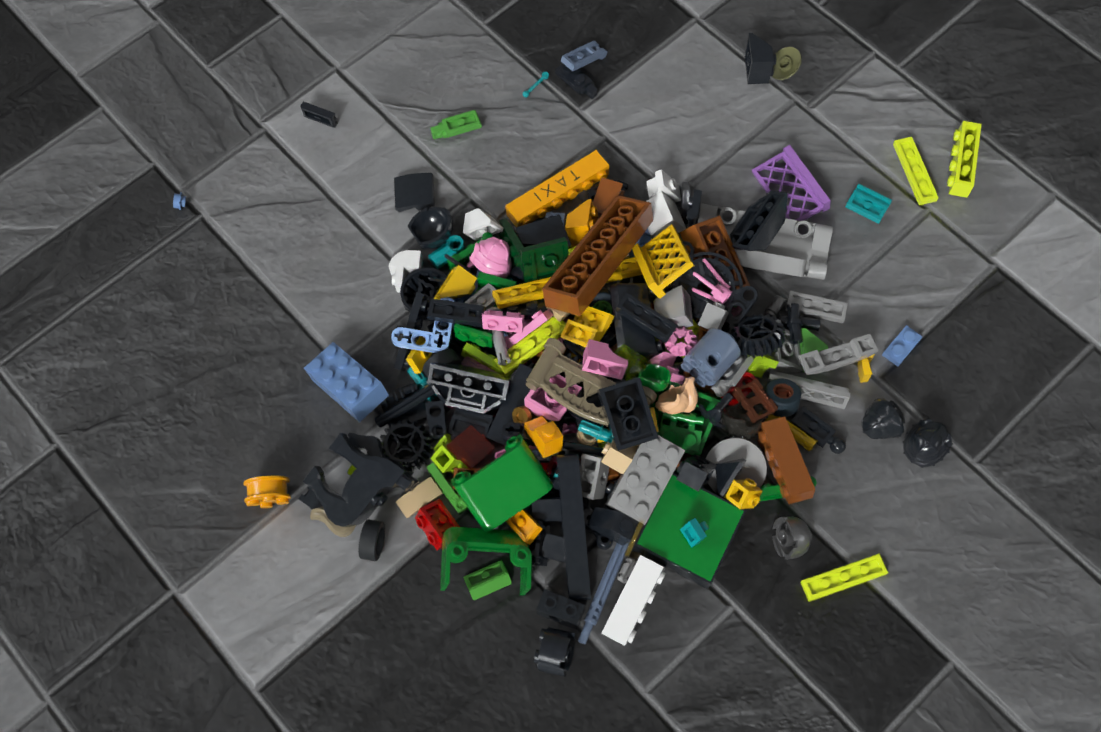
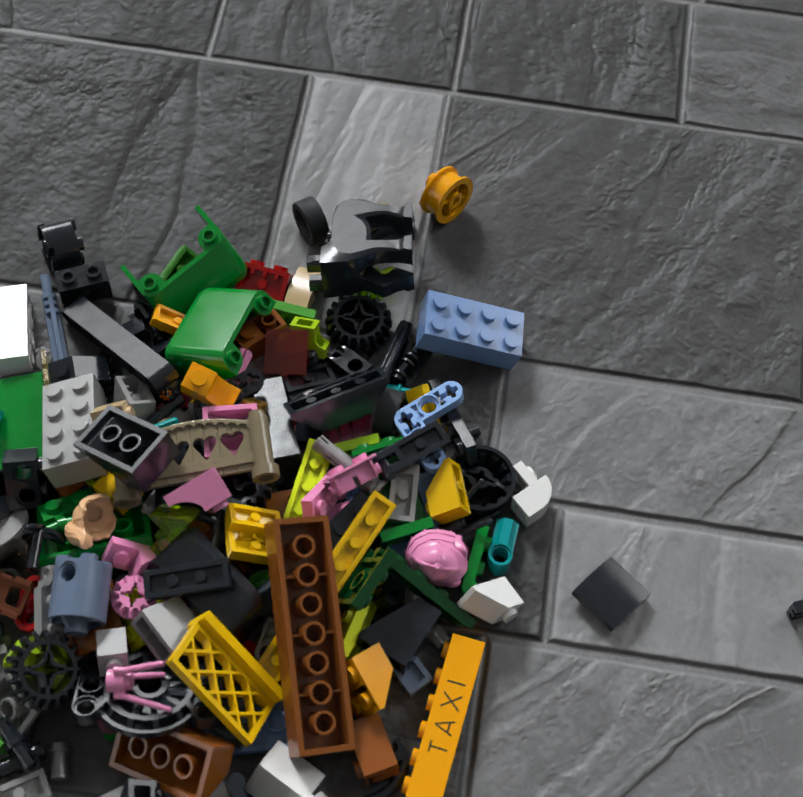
camera: 135 degrees right, 5 degrees down
black cylinder [408,207,453,249] -> none
bright green hinge [430,110,482,139] -> none
green hair [638,364,671,393] -> none

